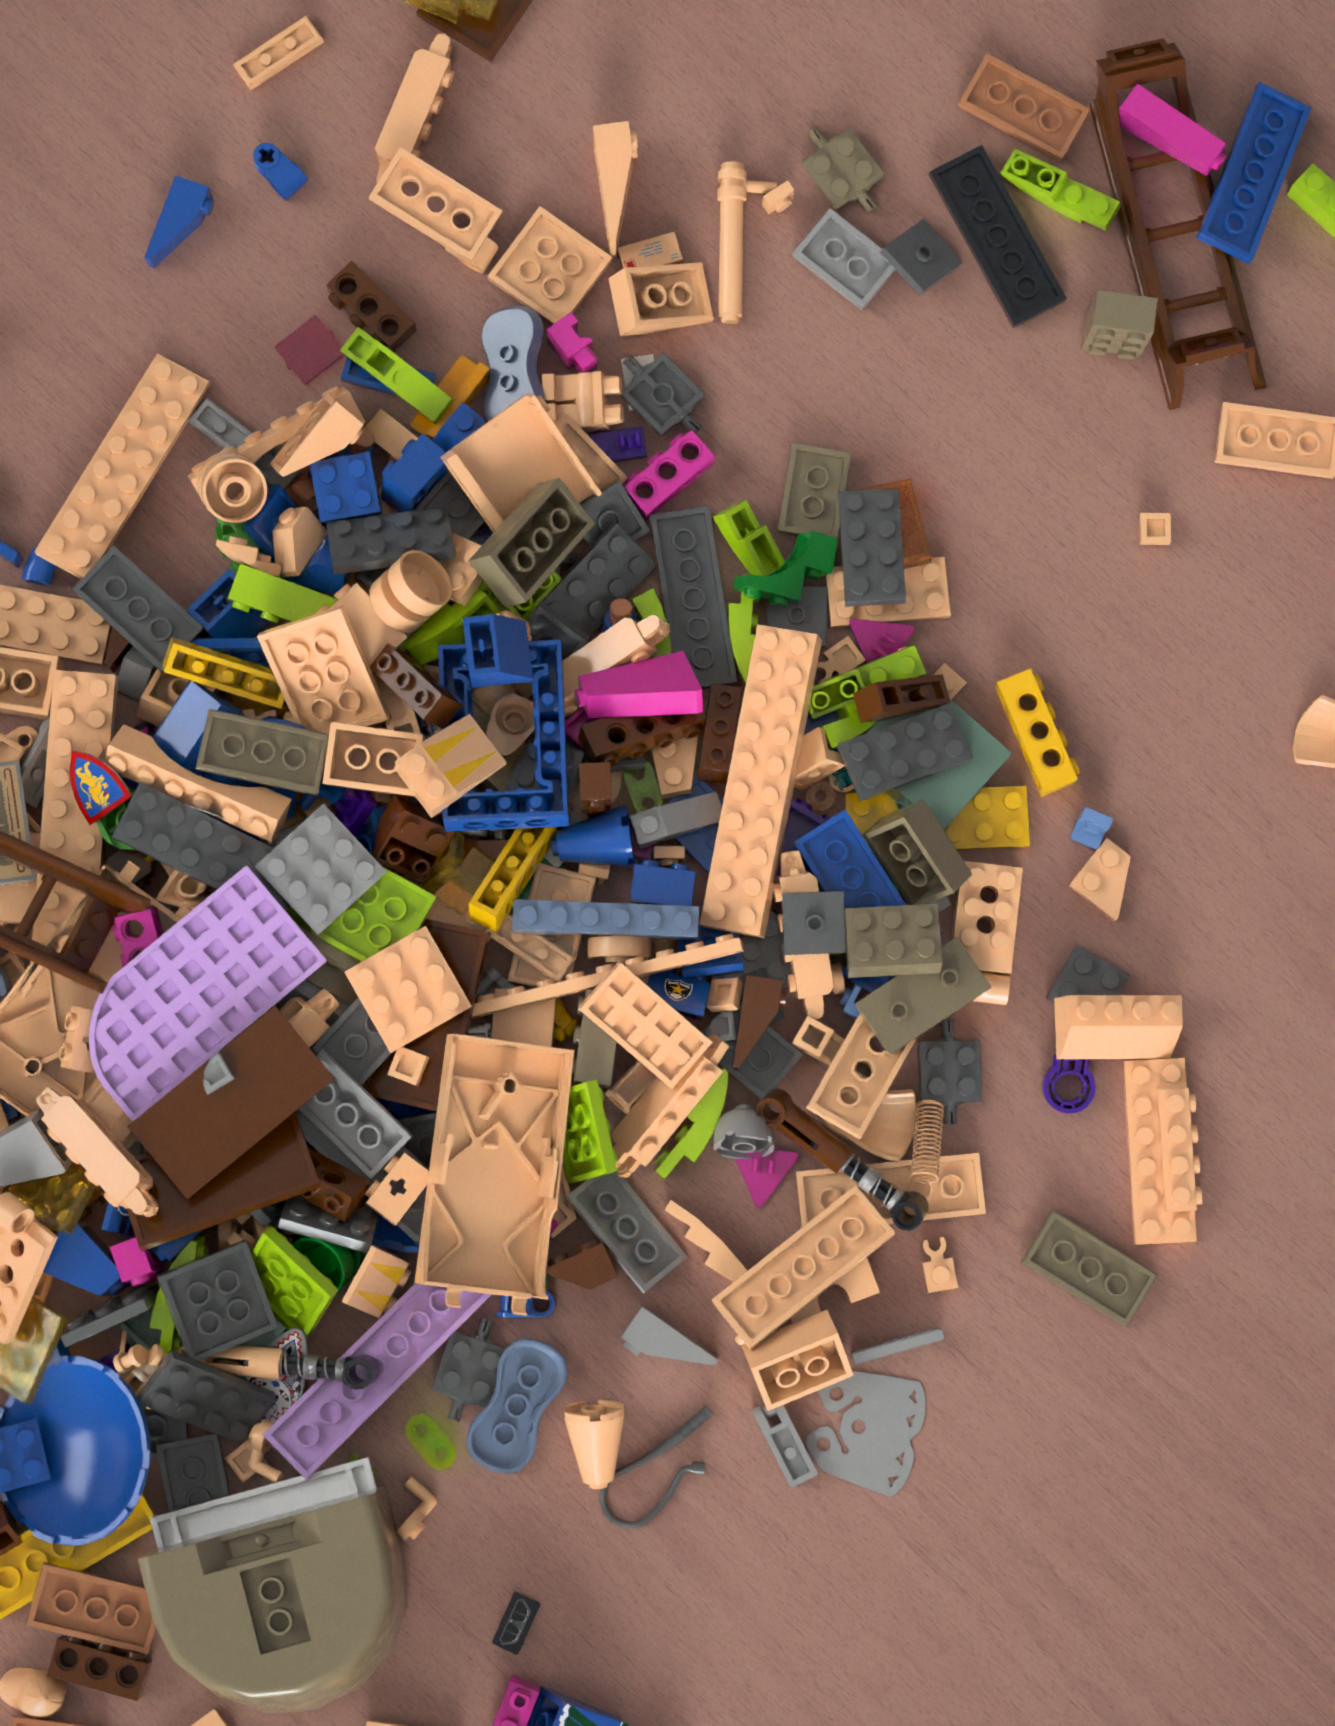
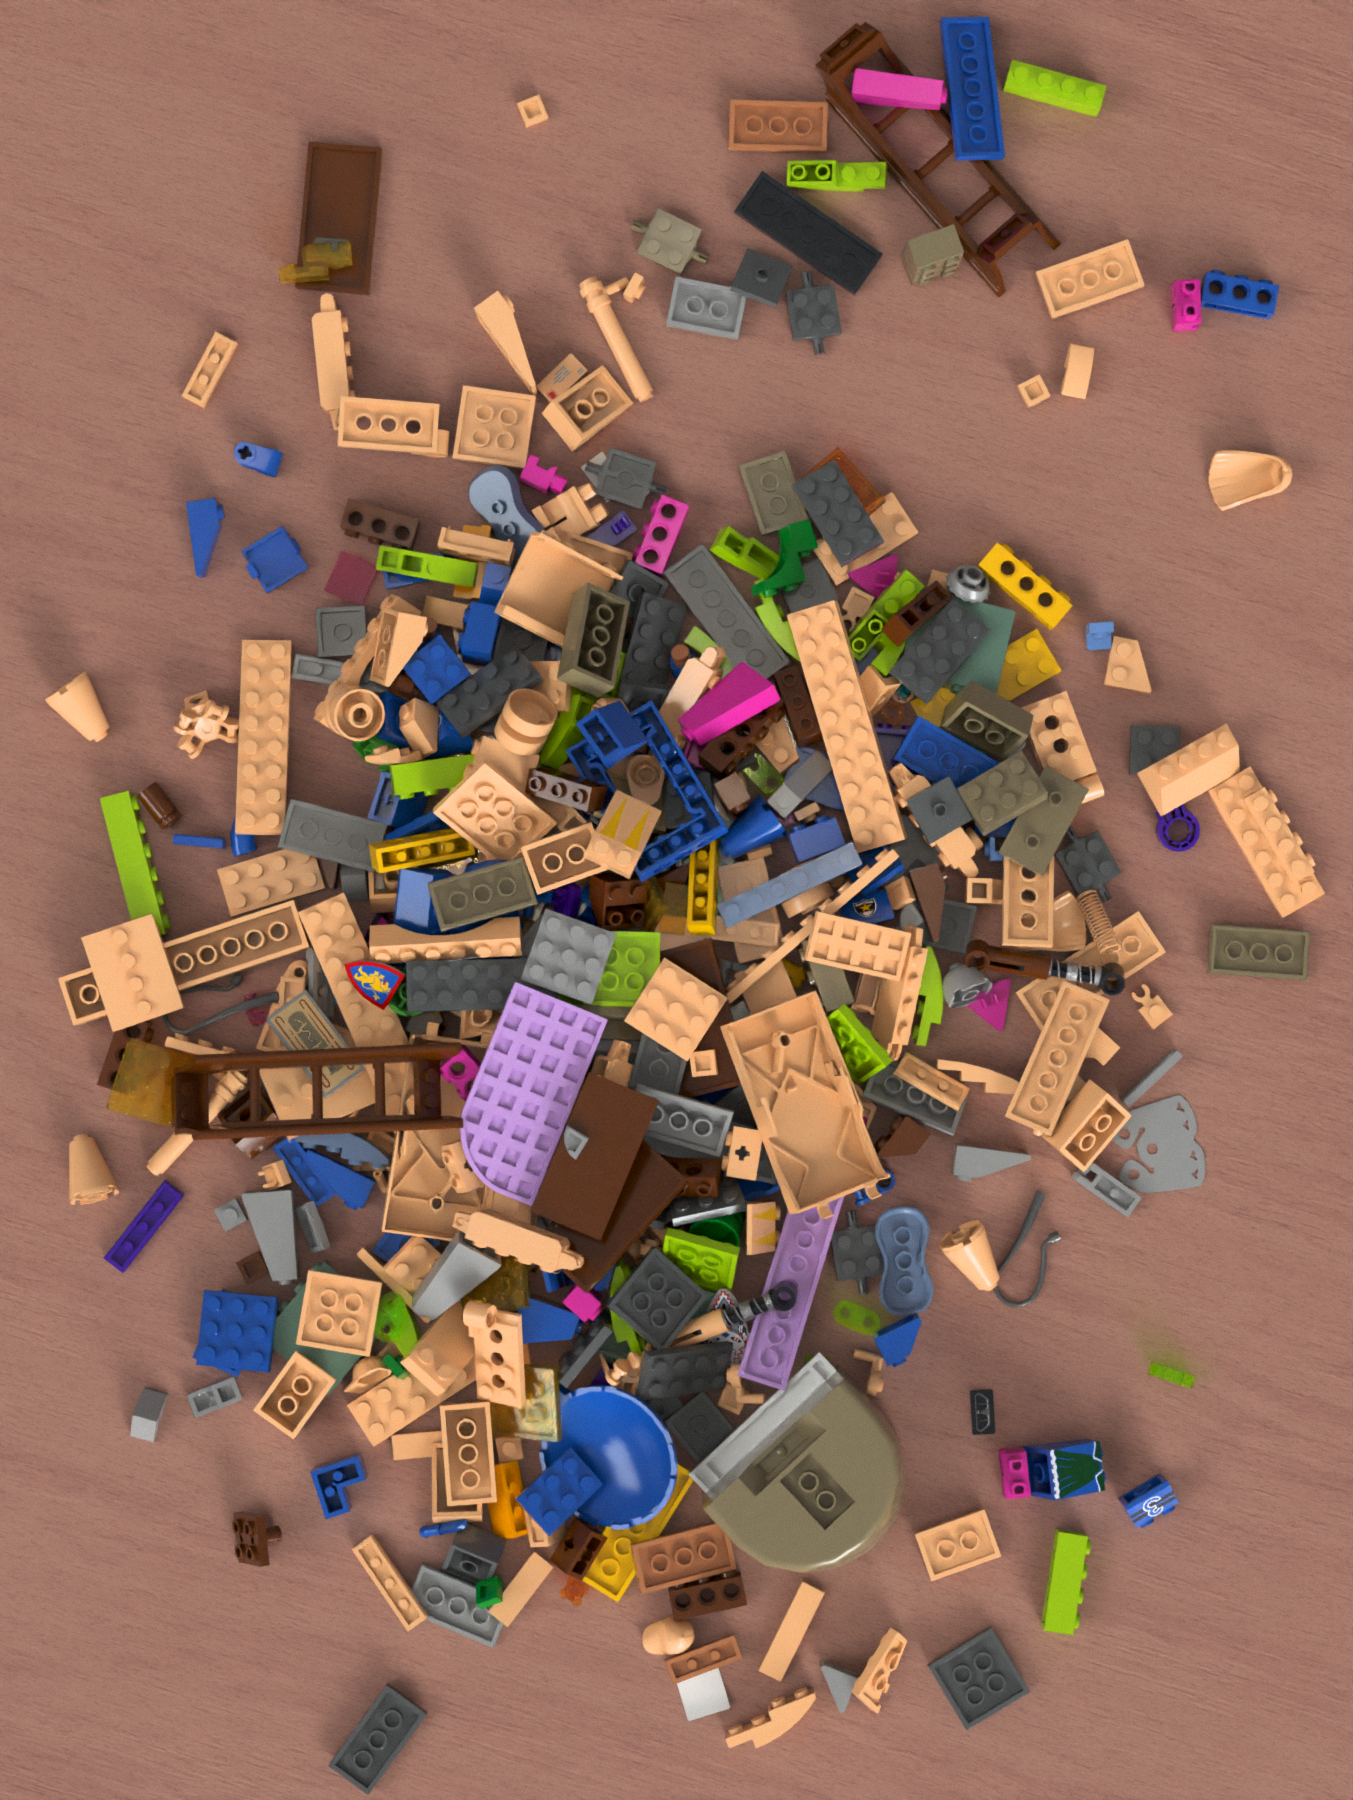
camera: 25 degrees left, 5 degrees up
none -> light nougat piece [173,690,239,759]
none -> blue piece [241,526,309,594]
none -> dark grey plate [315,605,367,658]
none -> light nougat container [437,526,516,568]
none -> dark grey plate [785,271,842,355]
none -> blue slope [871,1313,921,1367]
none -> light nougat tile [893,1052,970,1111]
none -> light grey piece [946,565,991,603]
none -> light nougat slope [1060,343,1094,399]
none -> clear neon green beam [1148,1362,1196,1388]

